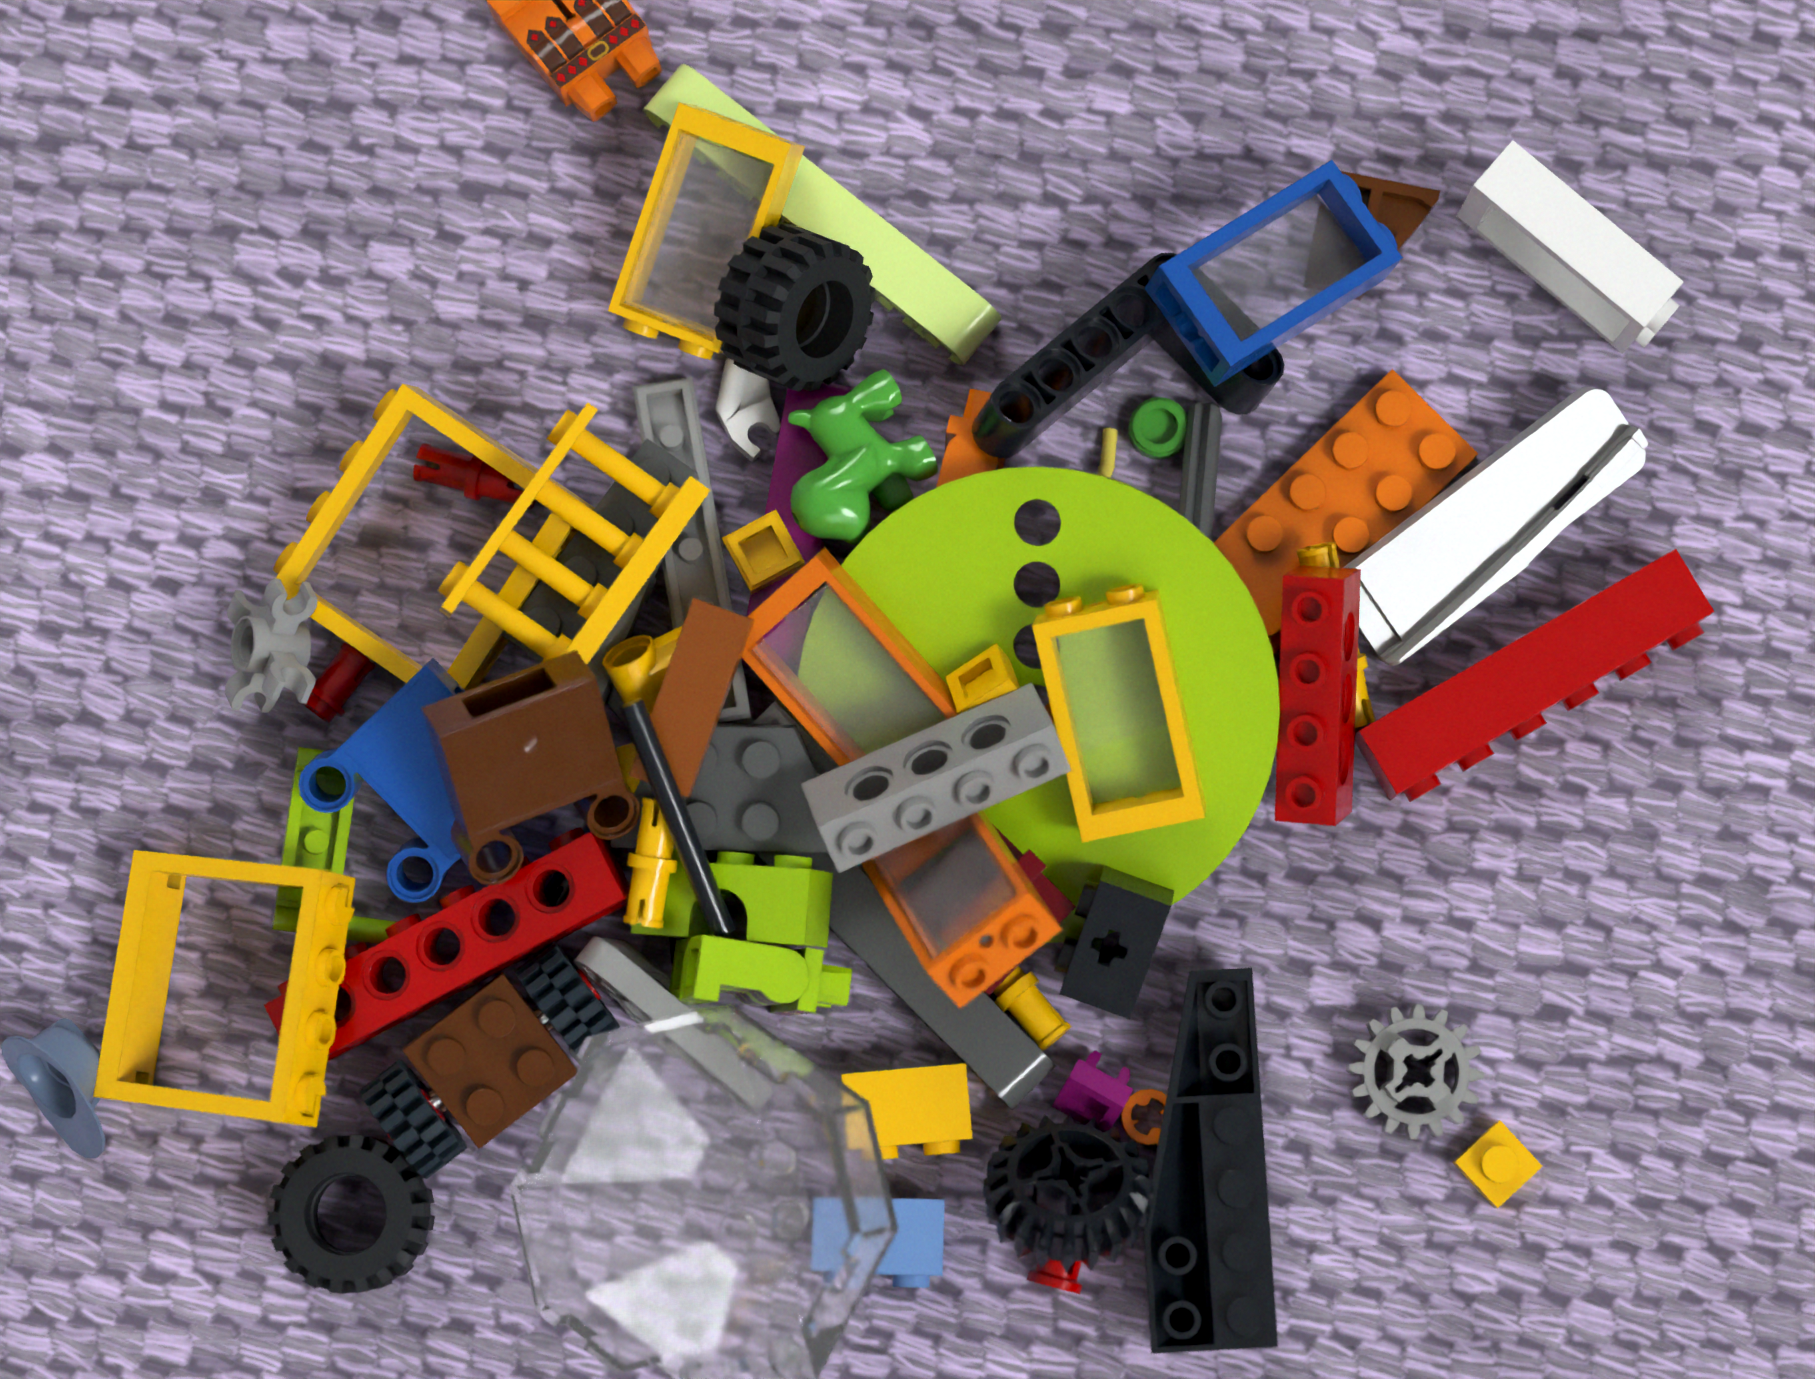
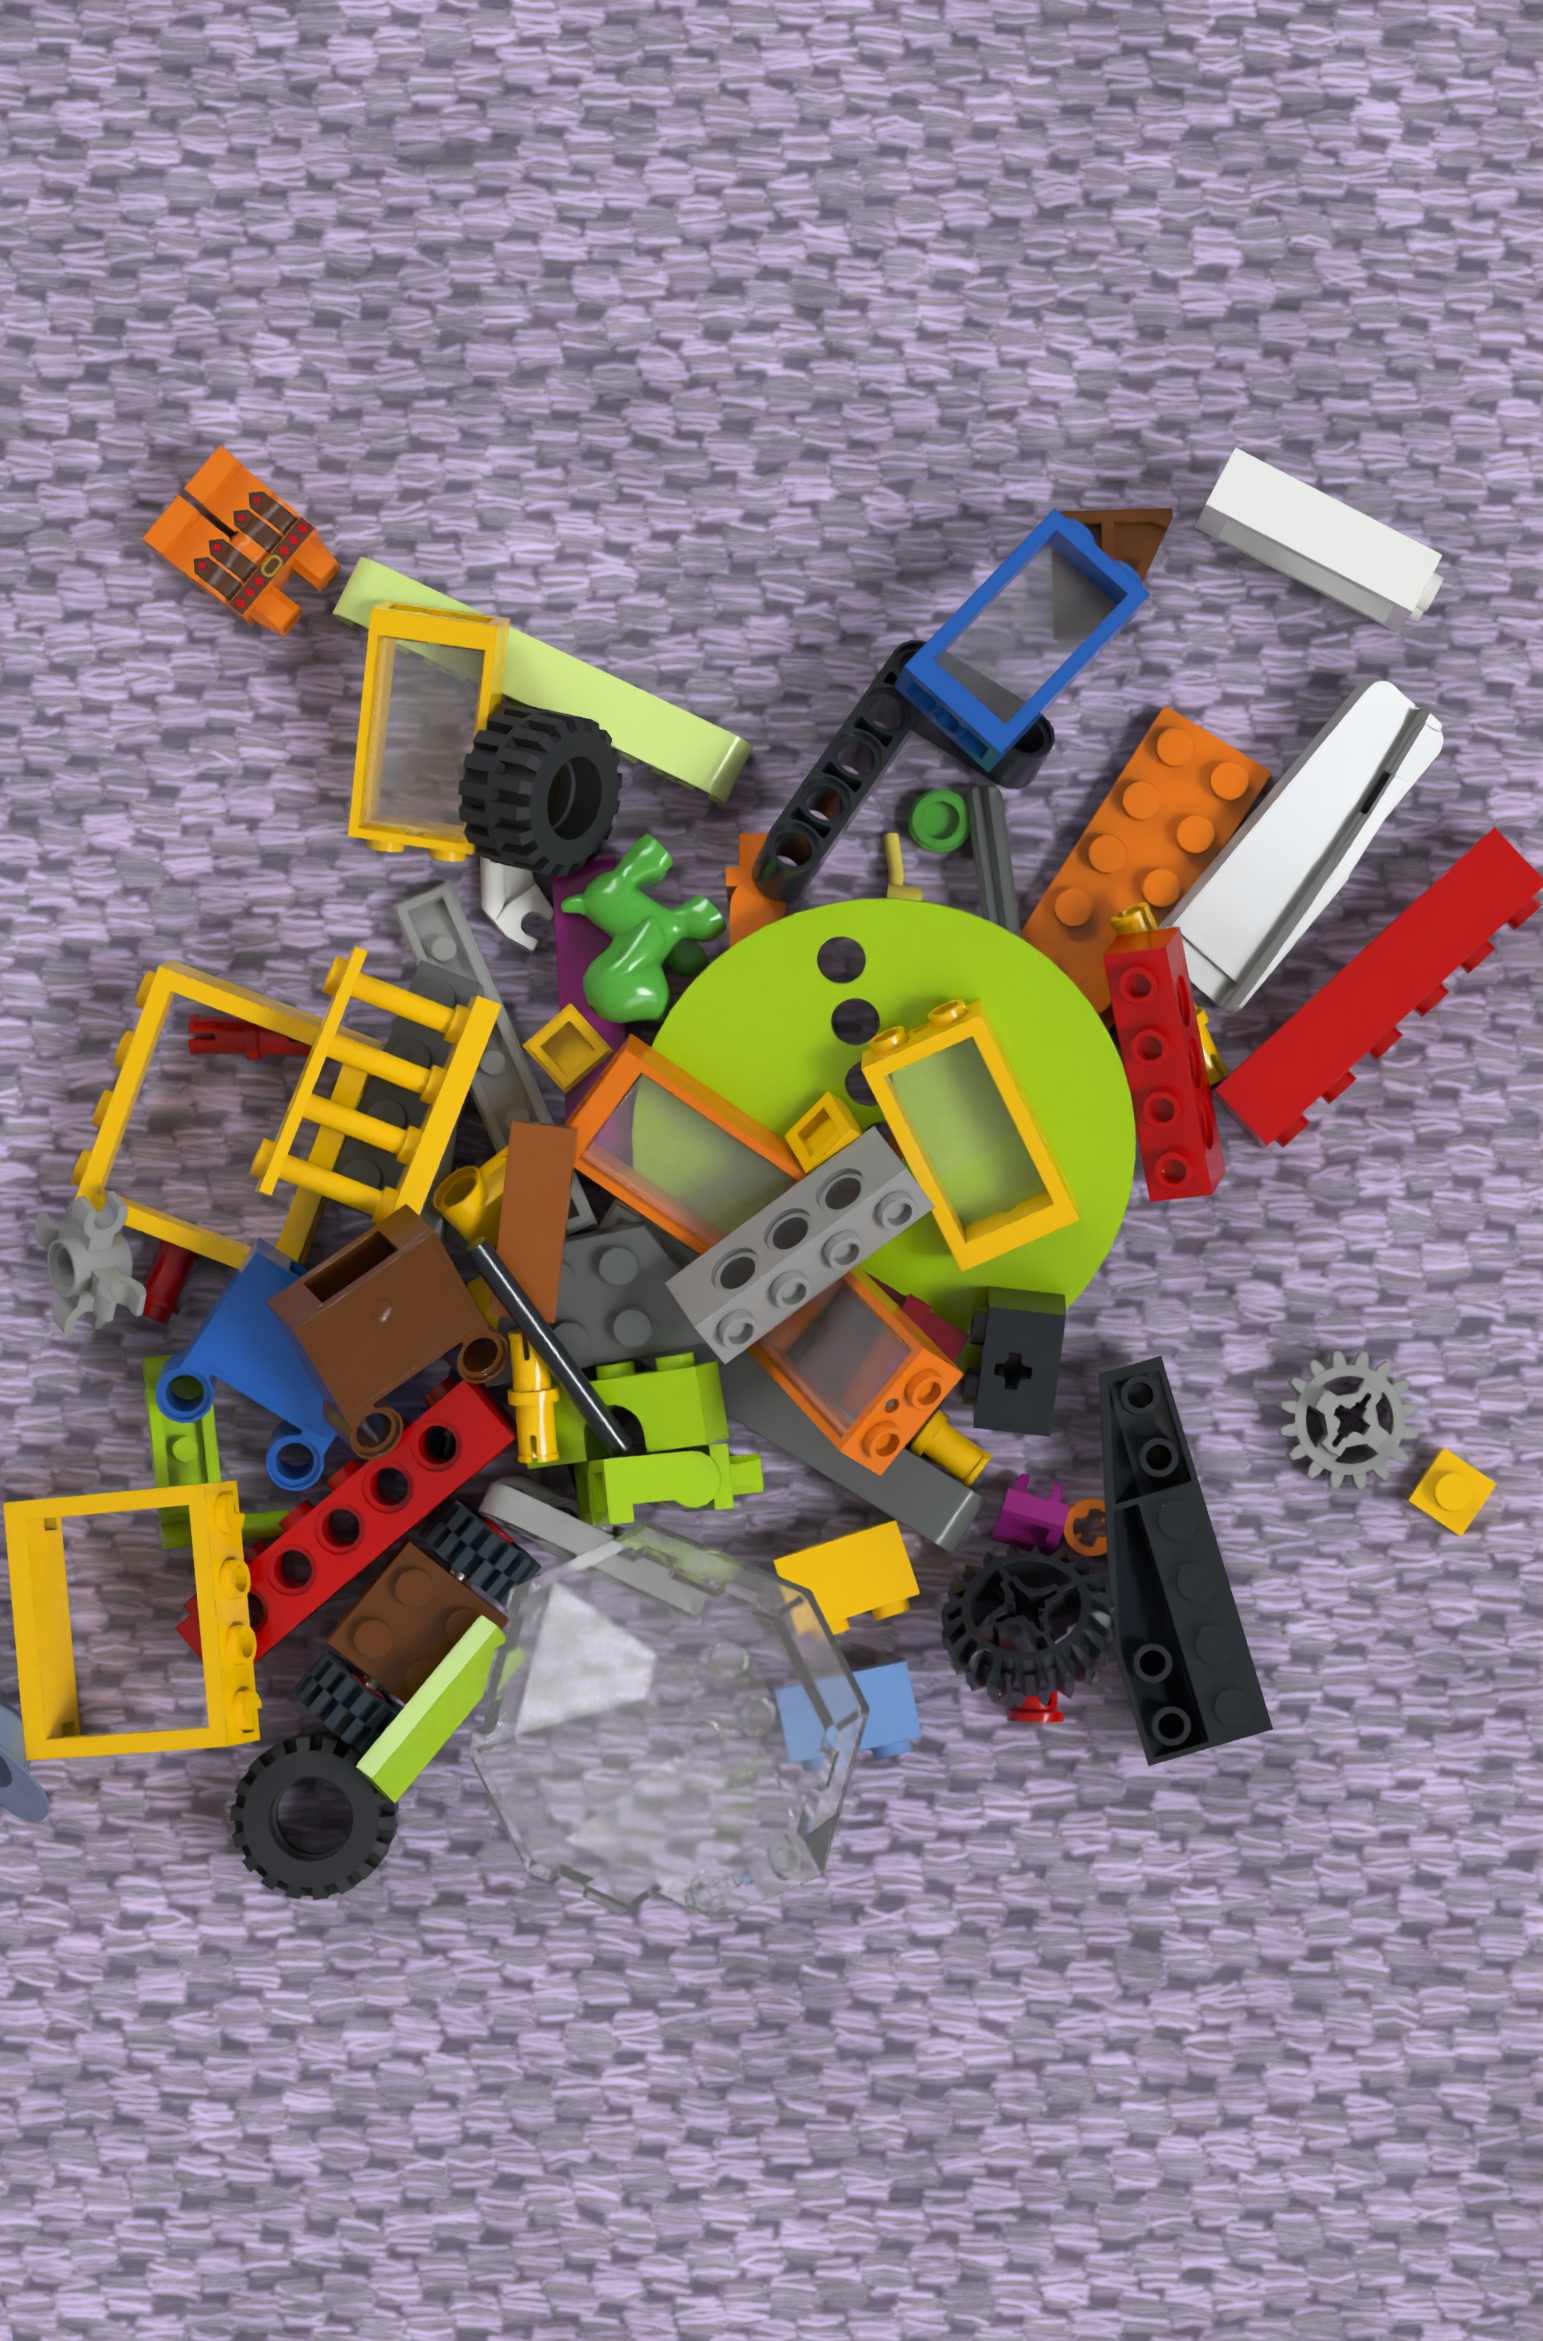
camera: 10 degrees left, 5 degrees up
none -> lime tile [356,1615,519,1803]

